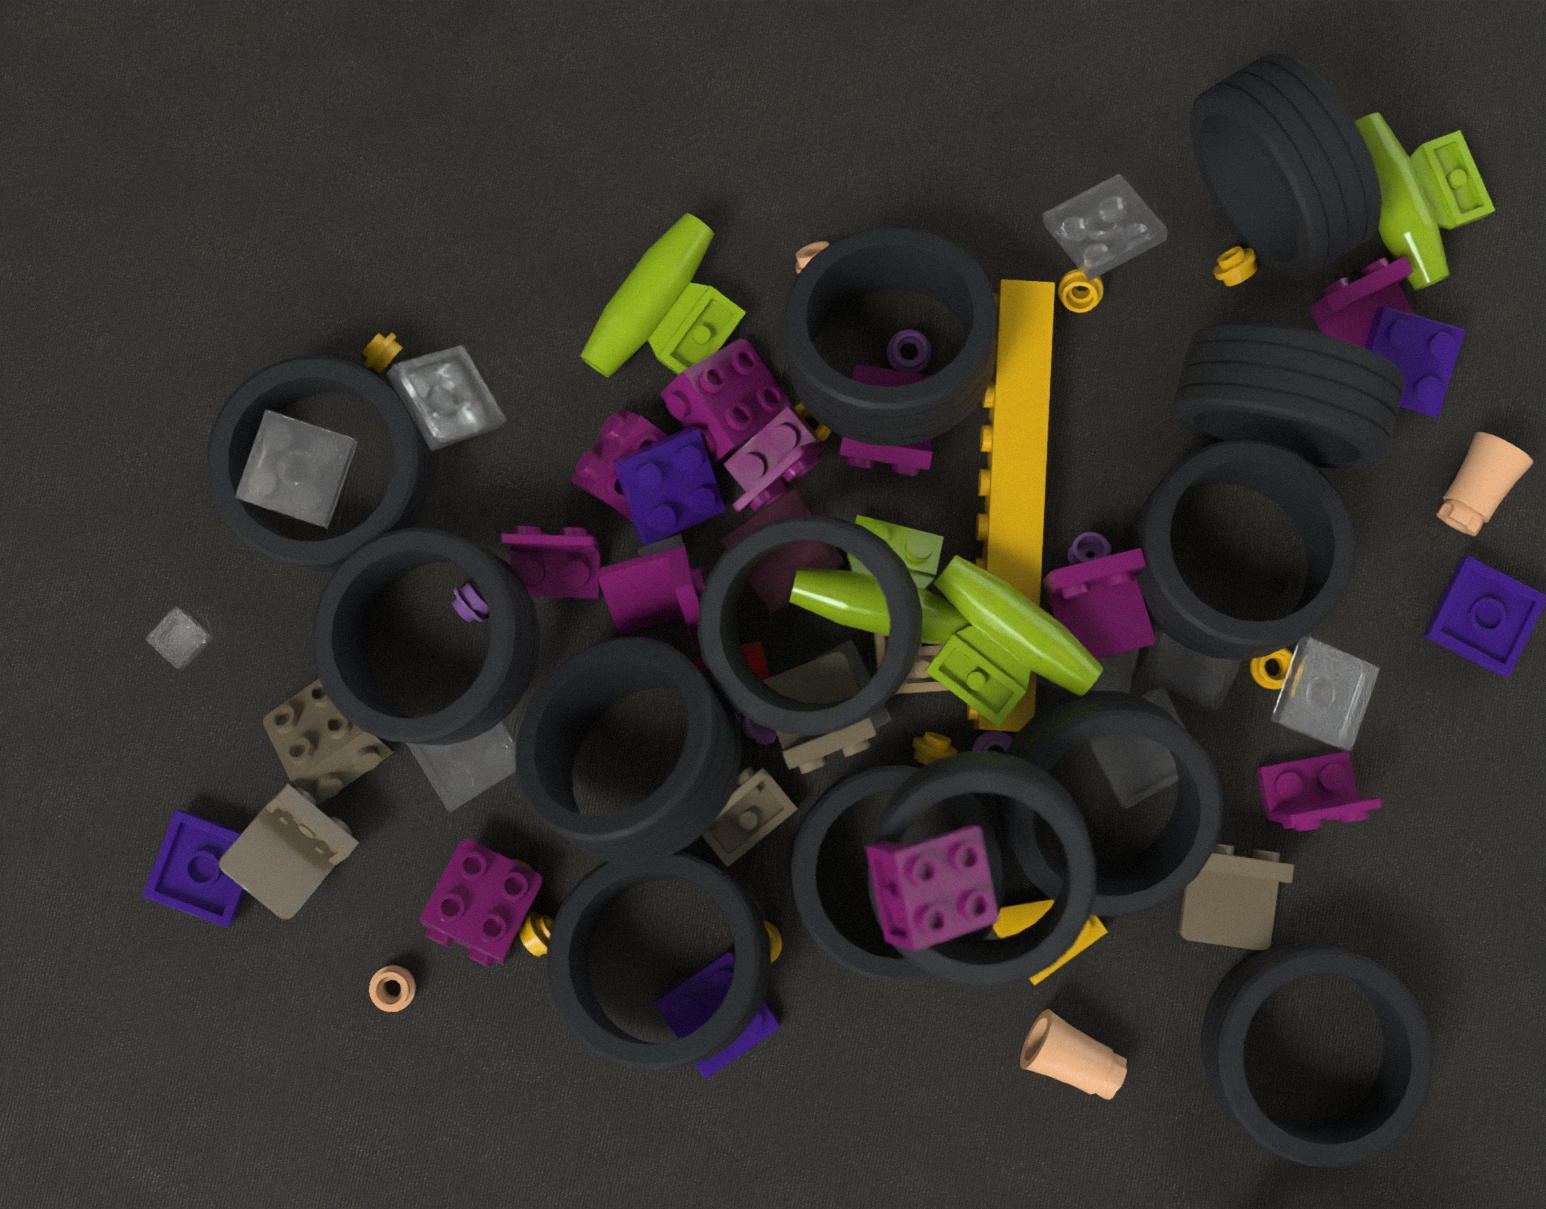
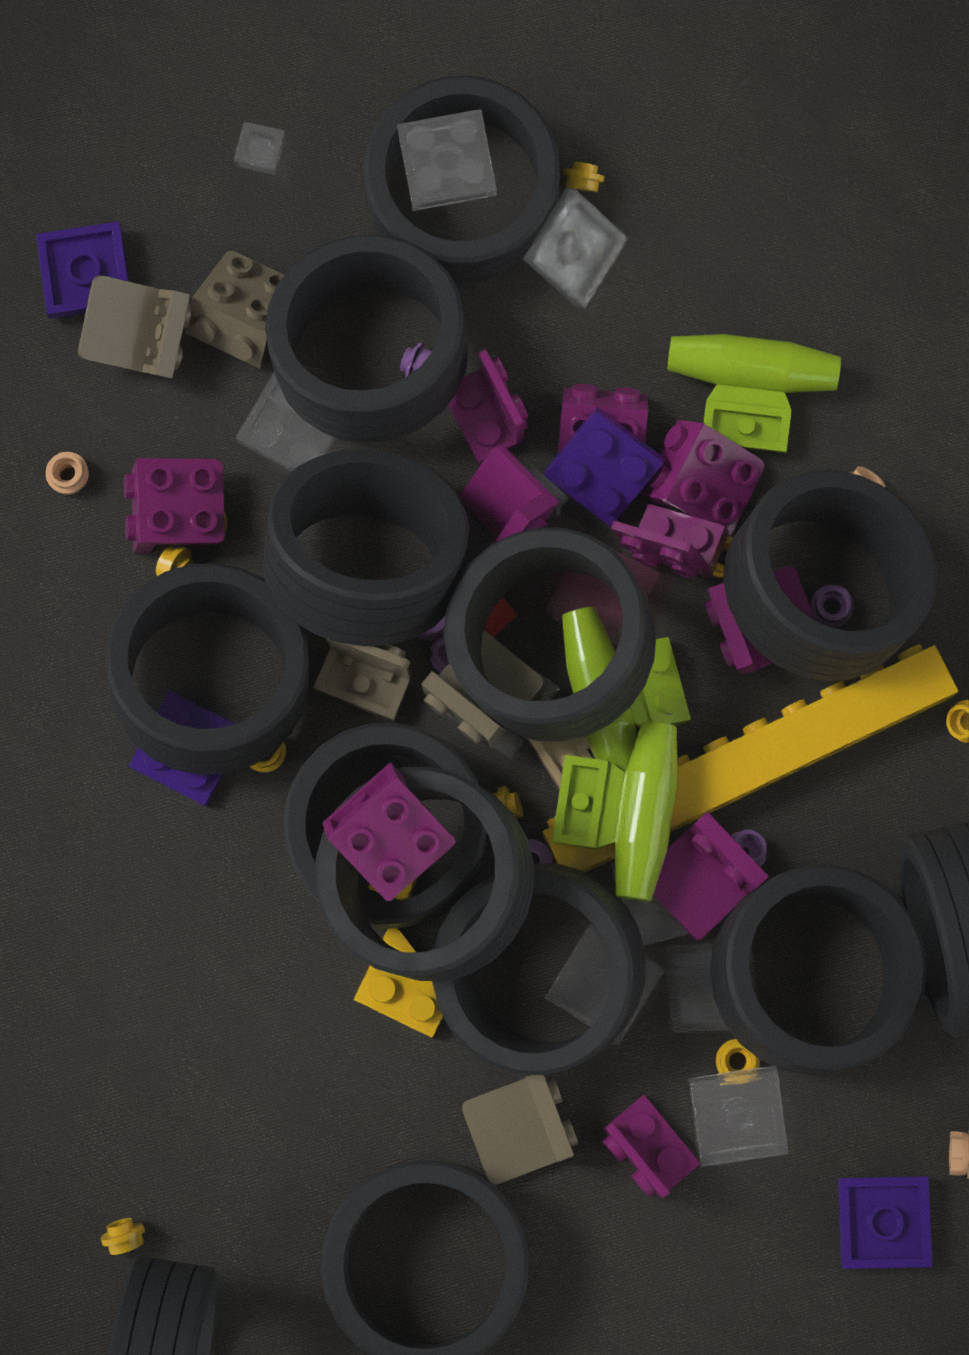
camera: 70 degrees right, 5 degrees down
light nougat plant [1020,1009,1127,1100] -> none

